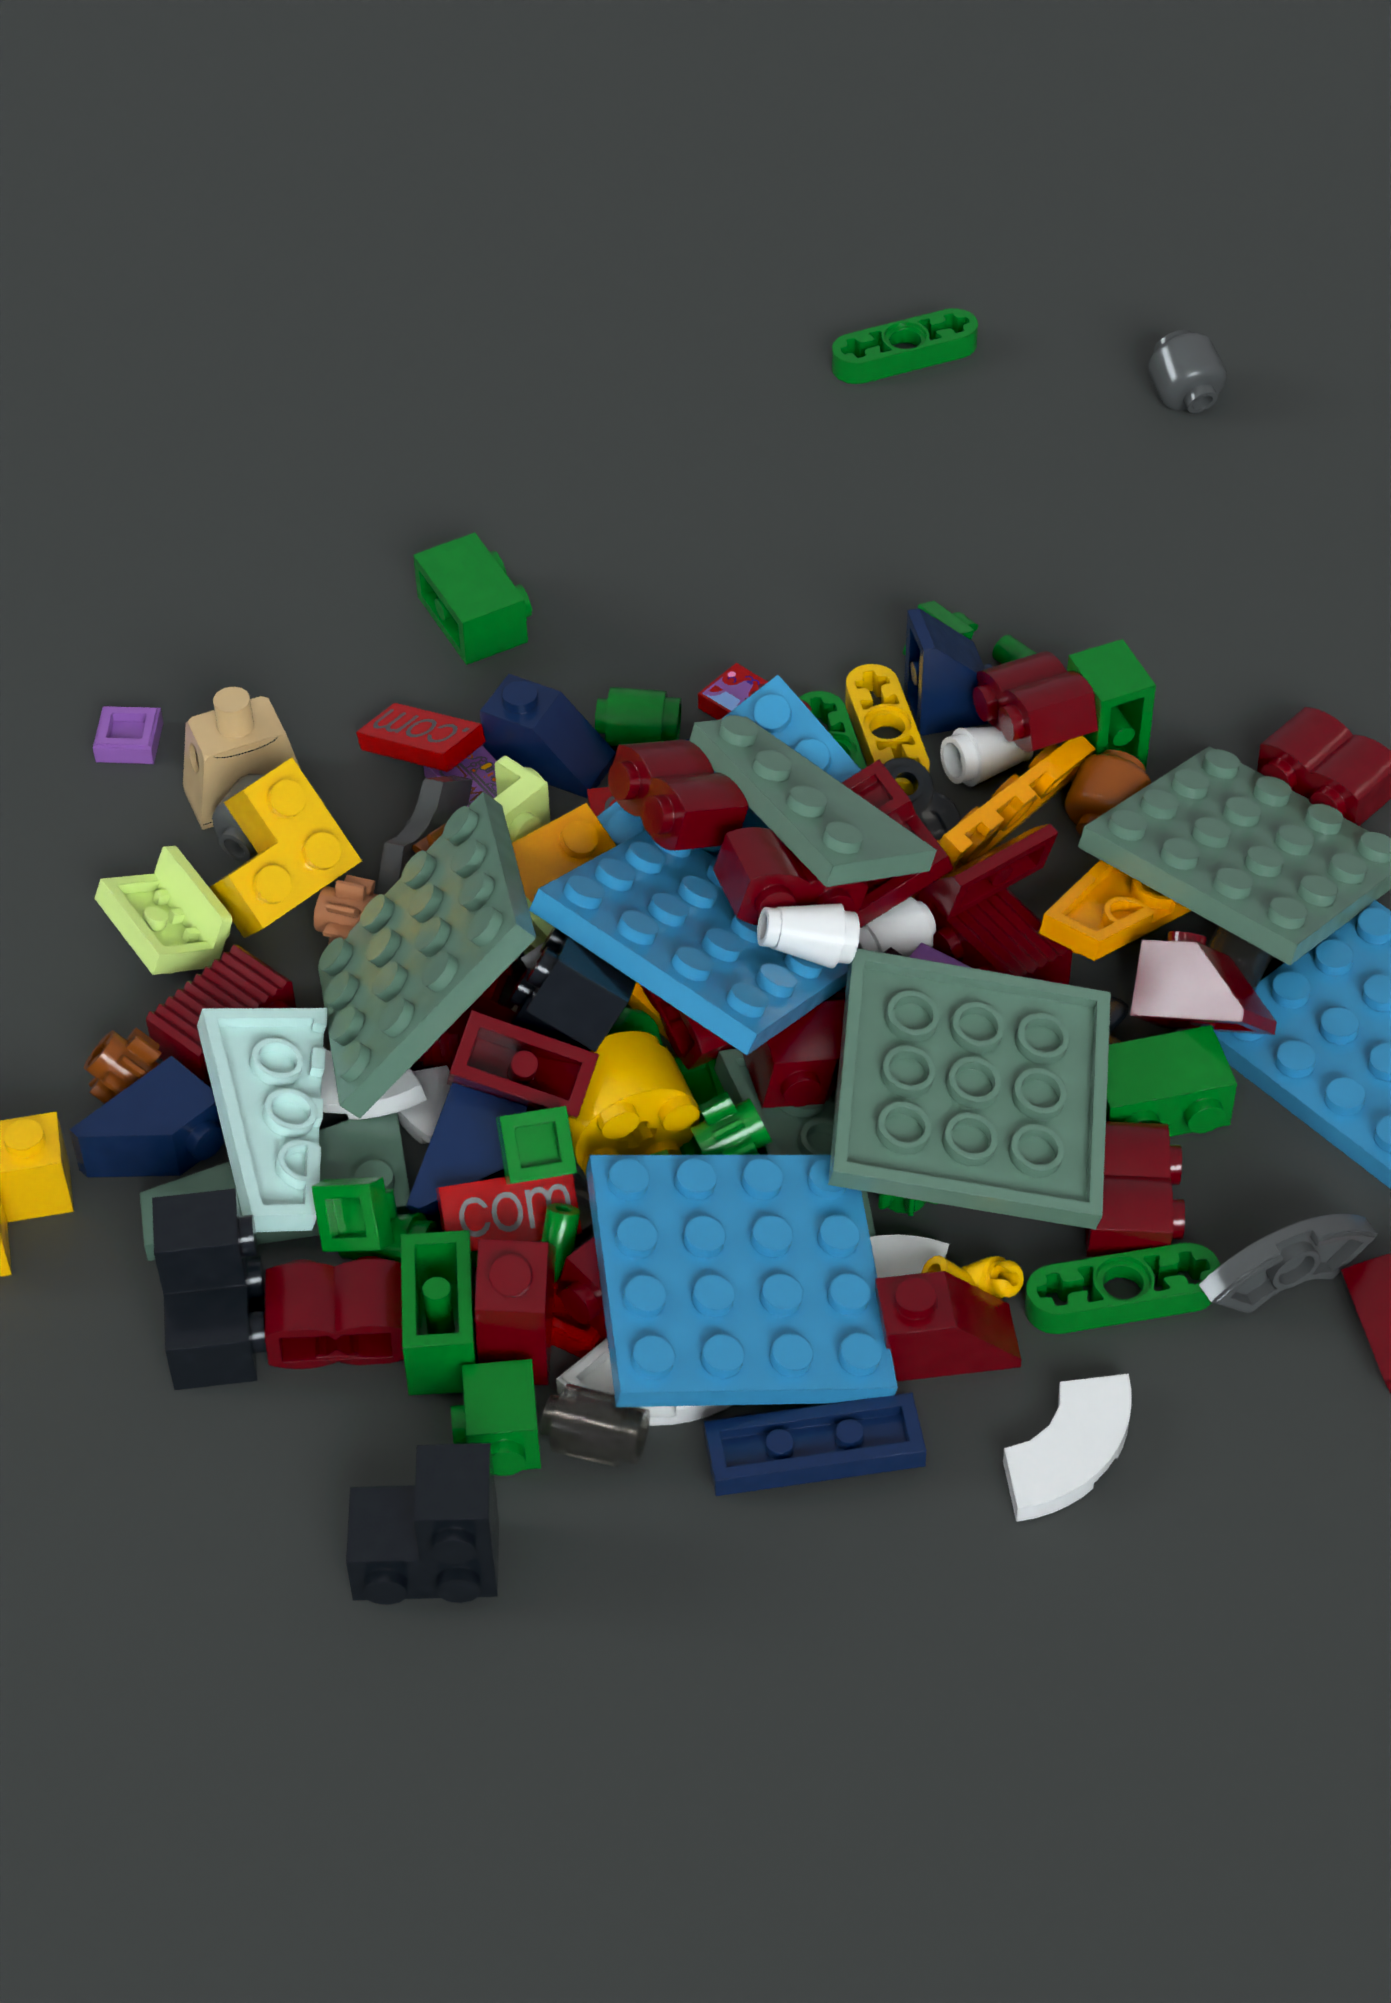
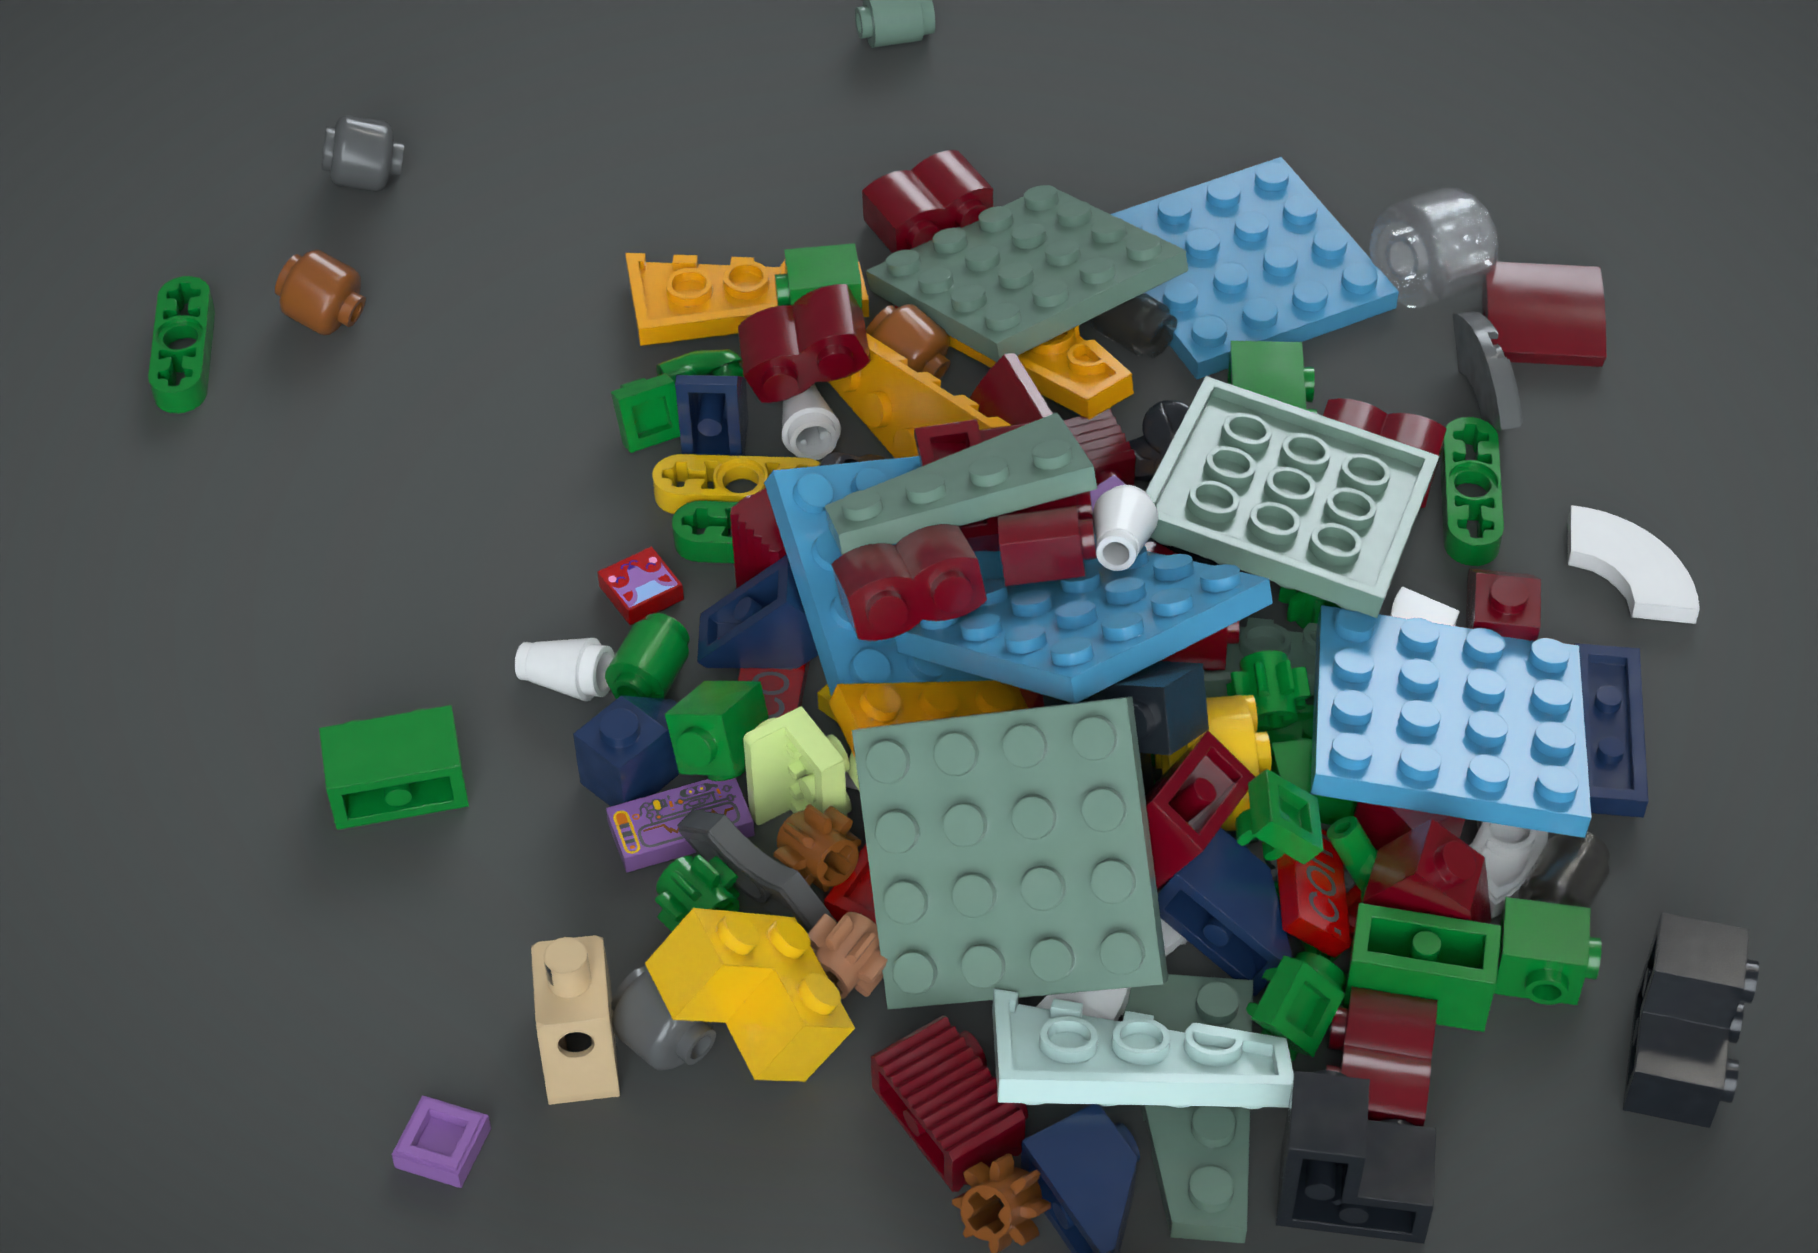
camera: 75 degrees left, 0 degrees up
yellowish green bracket [94,846,232,975] -> none
red tile [356,703,486,772] -> none
yellow arm [922,1255,1024,1299] -> none
slope [1130,931,1277,1035] -> none
none -> dark orange head [275,249,366,336]
none -> white cone [515,638,615,702]
none -> light orange wing [625,253,869,346]
none -> green gear [655,854,740,932]
none -> green brick [665,681,769,781]

